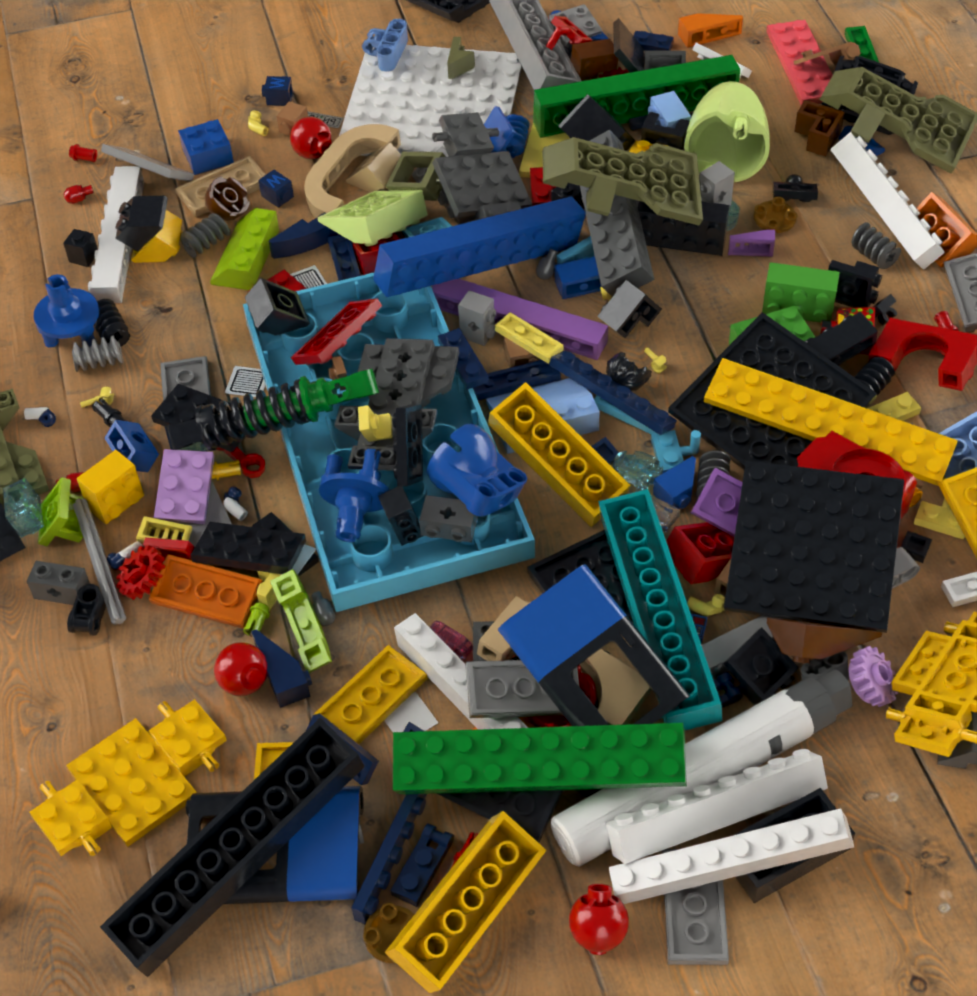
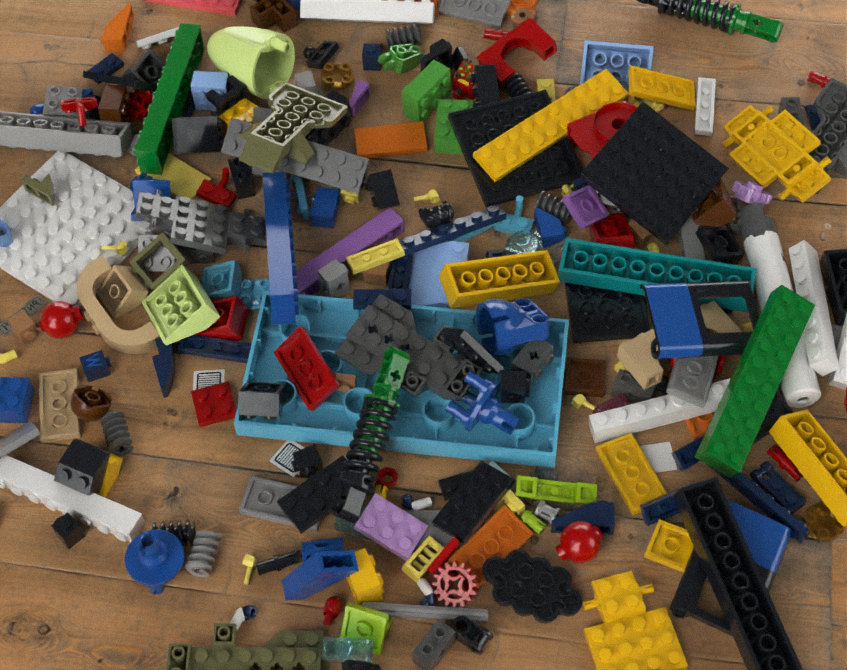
camera: 65 degrees left, 5 degrees up
lime slope [210,208,279,290] -> none
light yellow bracket [358,405,393,442] -> none
dark grey cylinder [536,249,558,280] -> none
none -> light yellow hand [102,241,129,255]
none -> blue slope [281,550,359,601]
none -> black brick [291,444,323,478]
none -> orange tile [354,121,428,158]
none -> dark blue slope [362,43,383,71]
none -> bright green hinge [378,44,424,74]
none -> black plate [482,549,583,624]
none -> light grey bush [535,500,561,524]
none -> reddish brown plate [564,357,606,398]
none -> light yellow hand [571,394,600,413]

